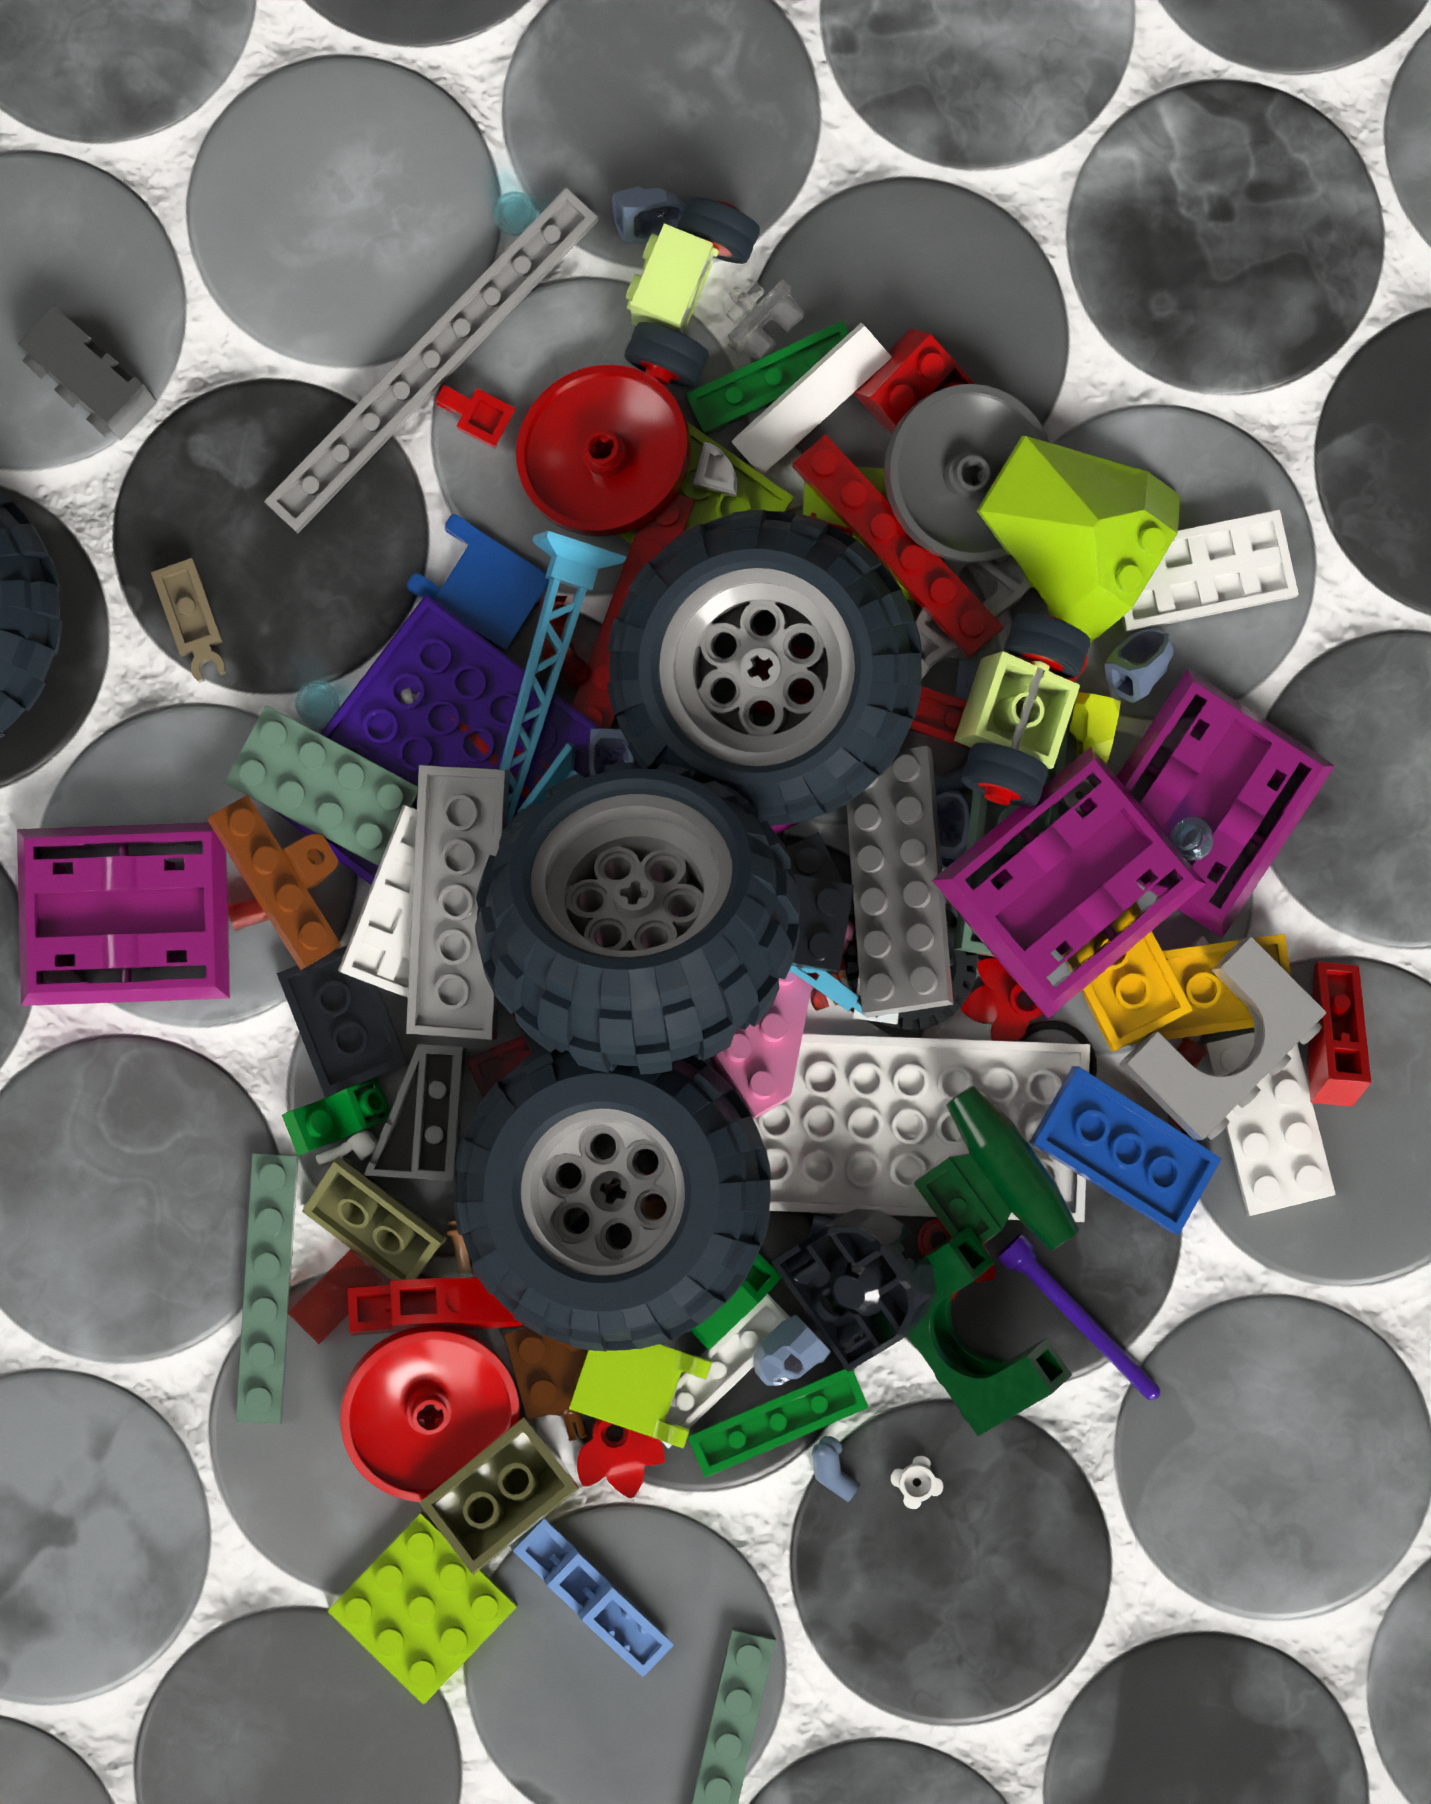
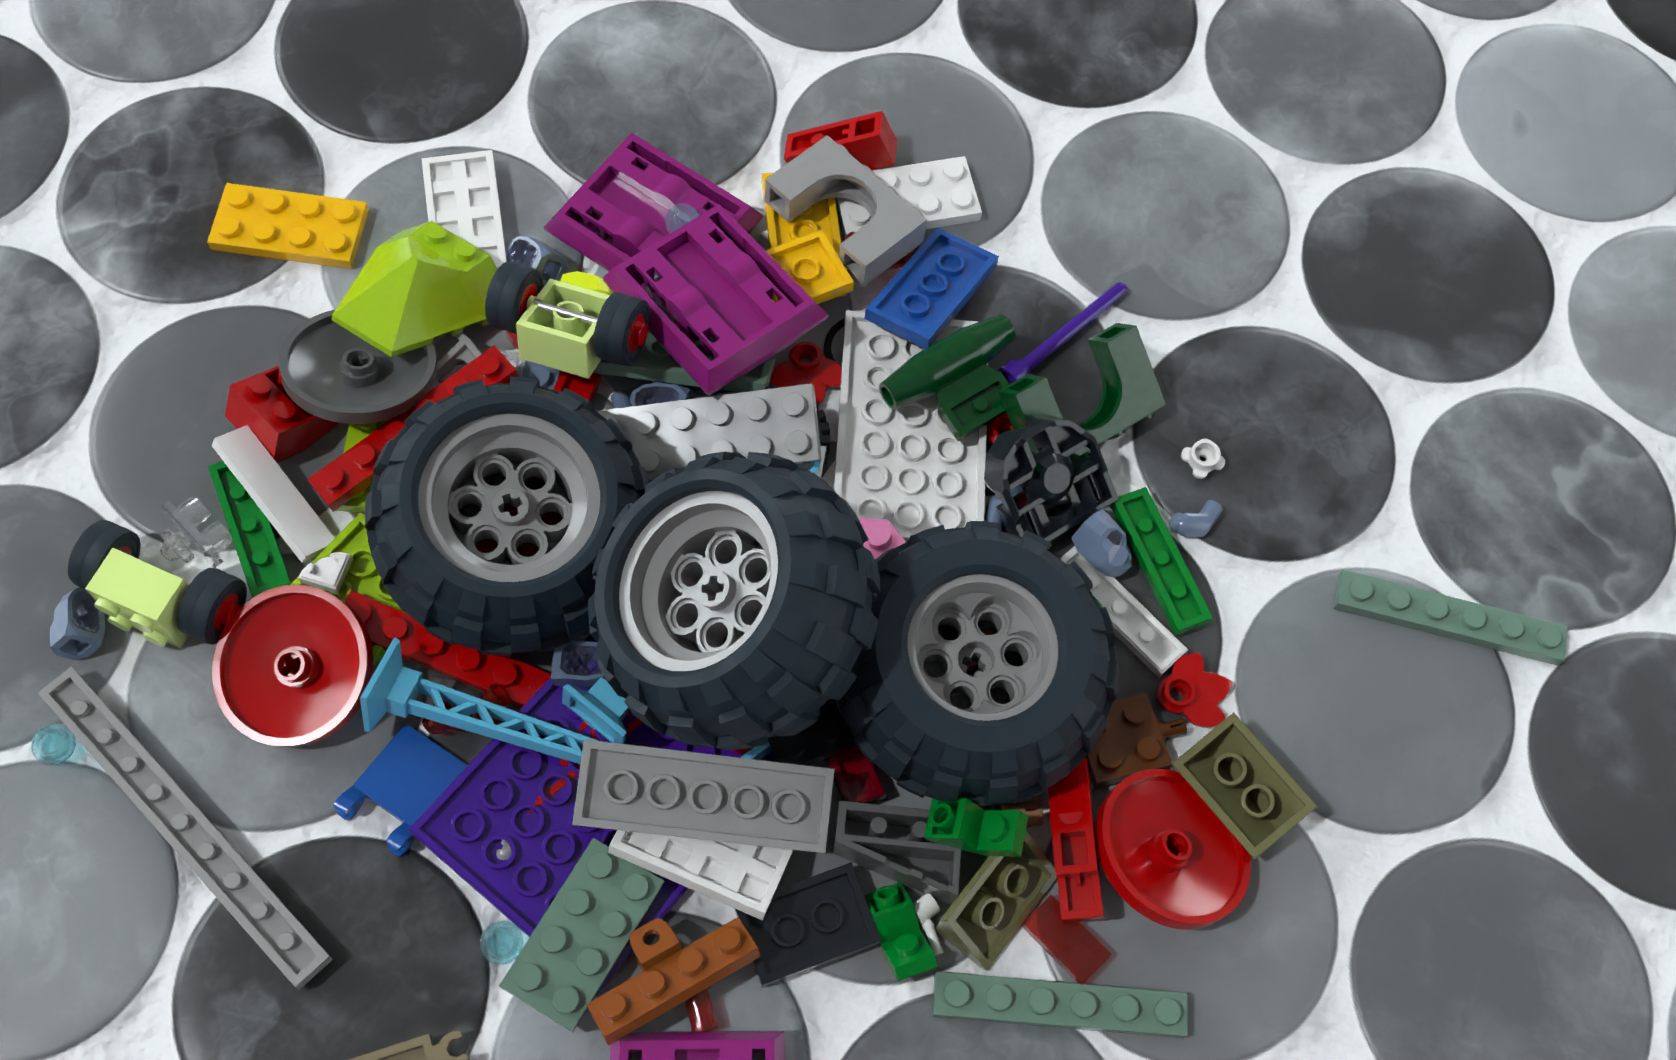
camera: 90 degrees left, 20 degrees down
lime plate [327,1512,518,1705] -> none
red plate [435,385,516,449] -> none
medium blue slope [510,1517,674,1677] -> none
lime flag [569,1344,712,1449] -> none
none -> yellow plate [207,183,369,269]
none -> green slope [924,798,1029,857]

